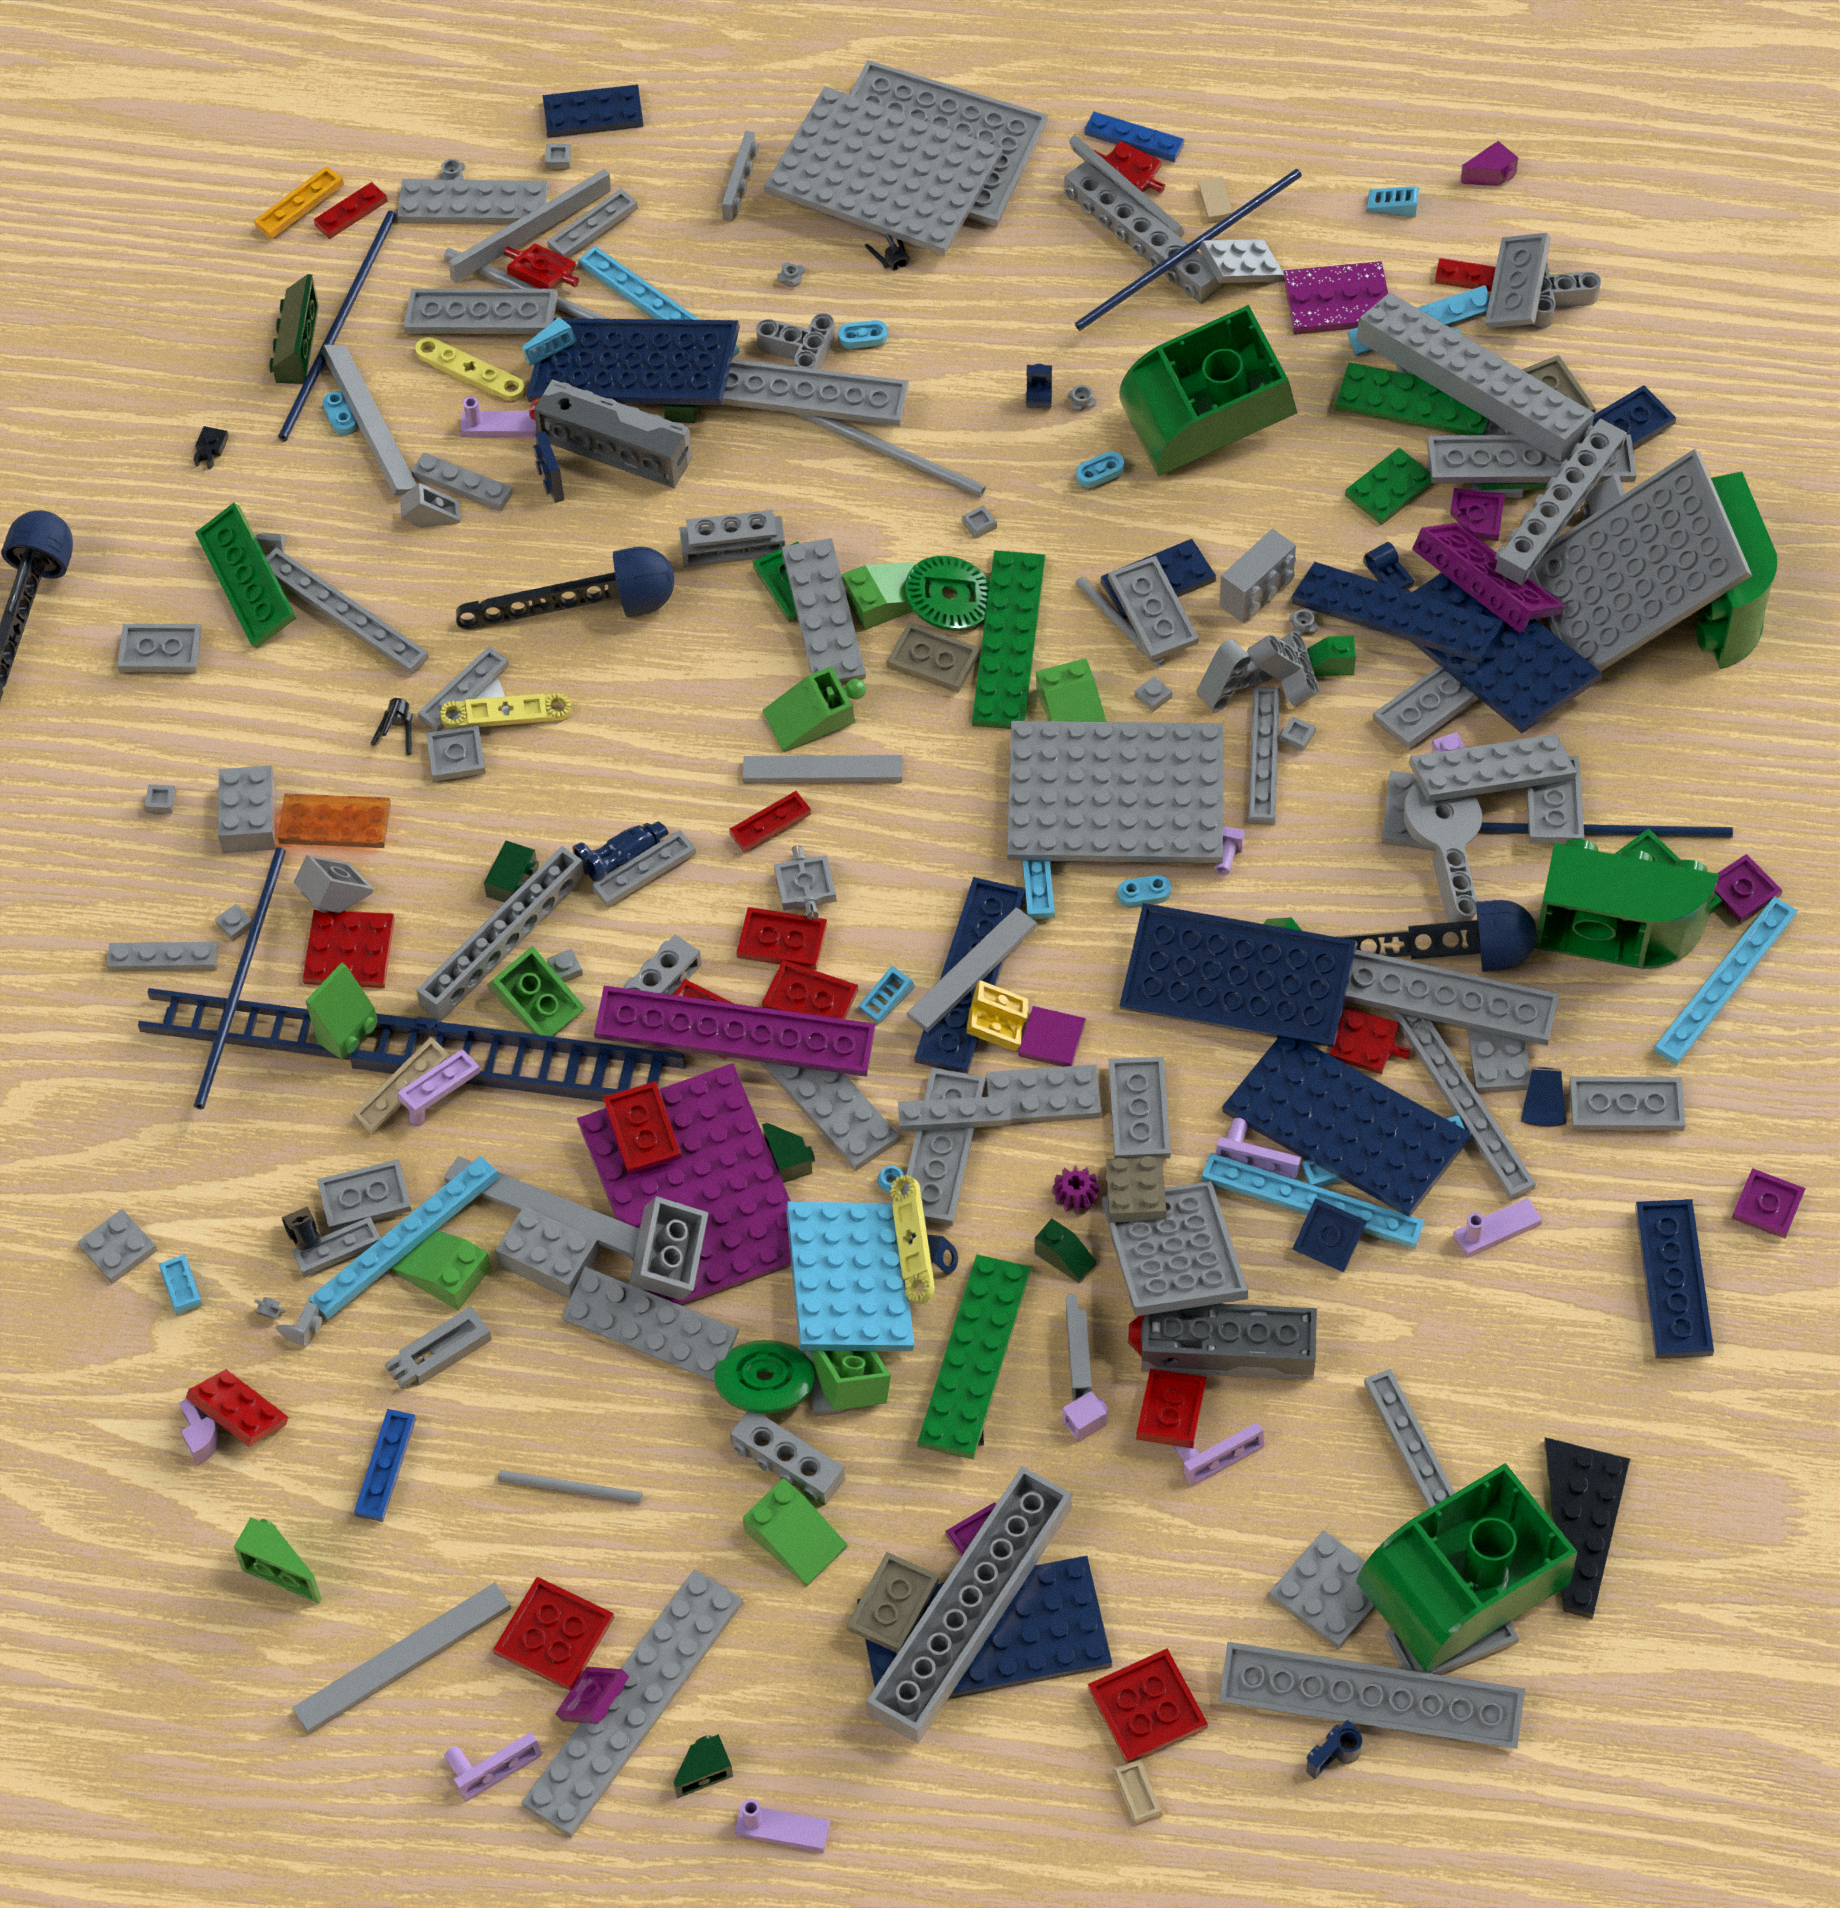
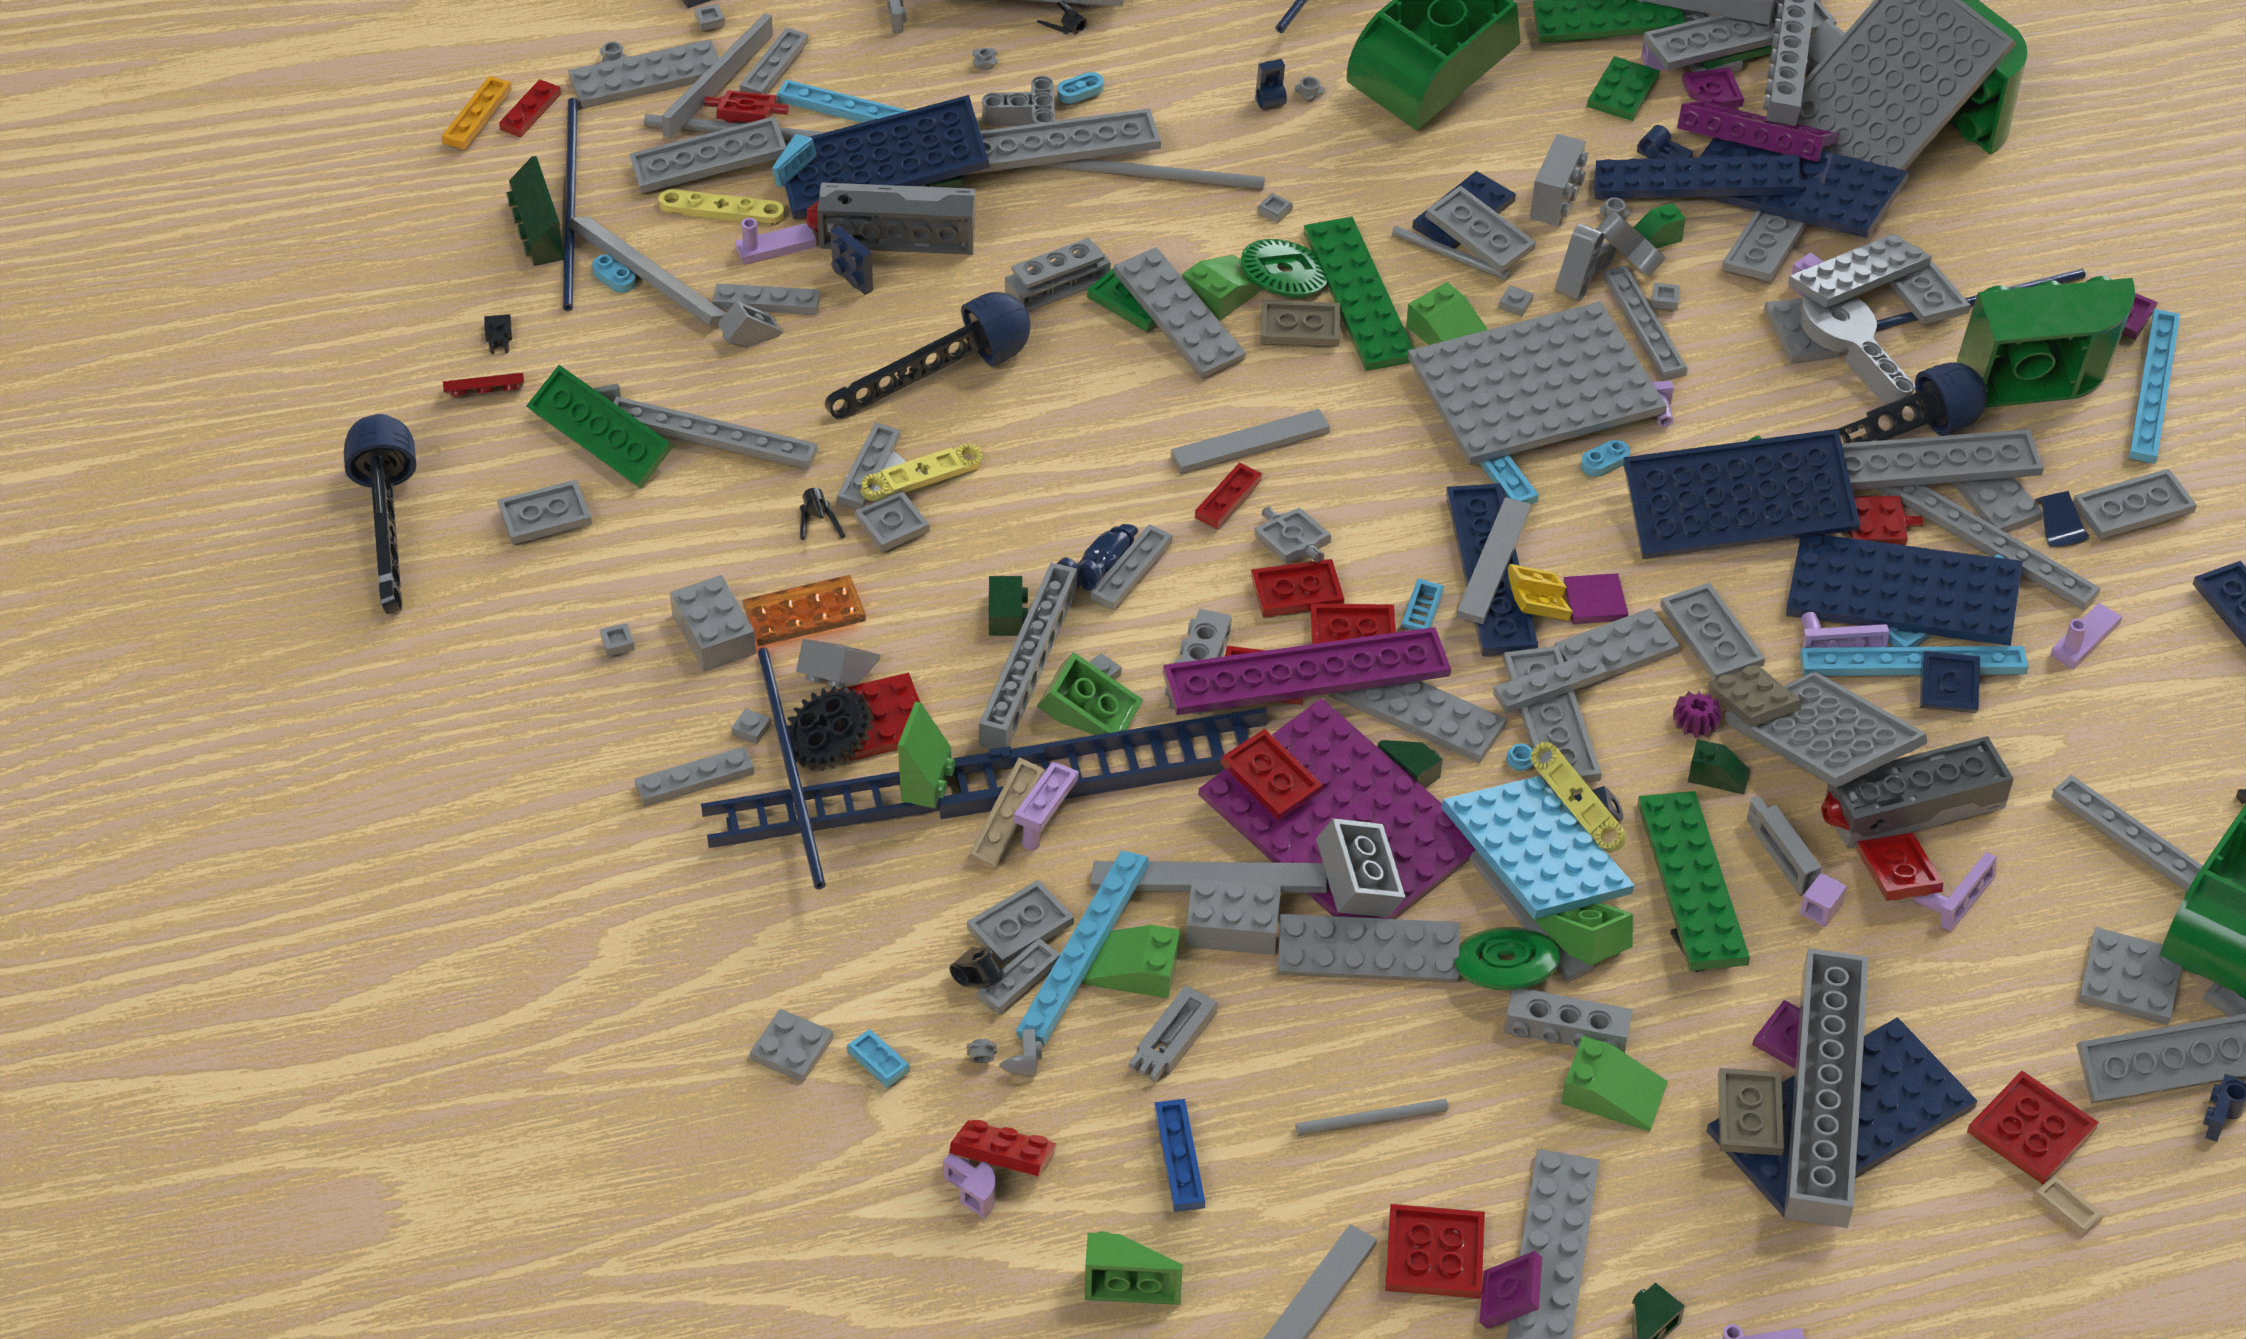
camera: 25 degrees left, 10 degrees down
bright green slope [763,666,866,753] -> none
medium azure plate [1076,452,1124,488] -> none
none -> red plate [443,372,524,397]
none -> black gear [787,686,874,771]

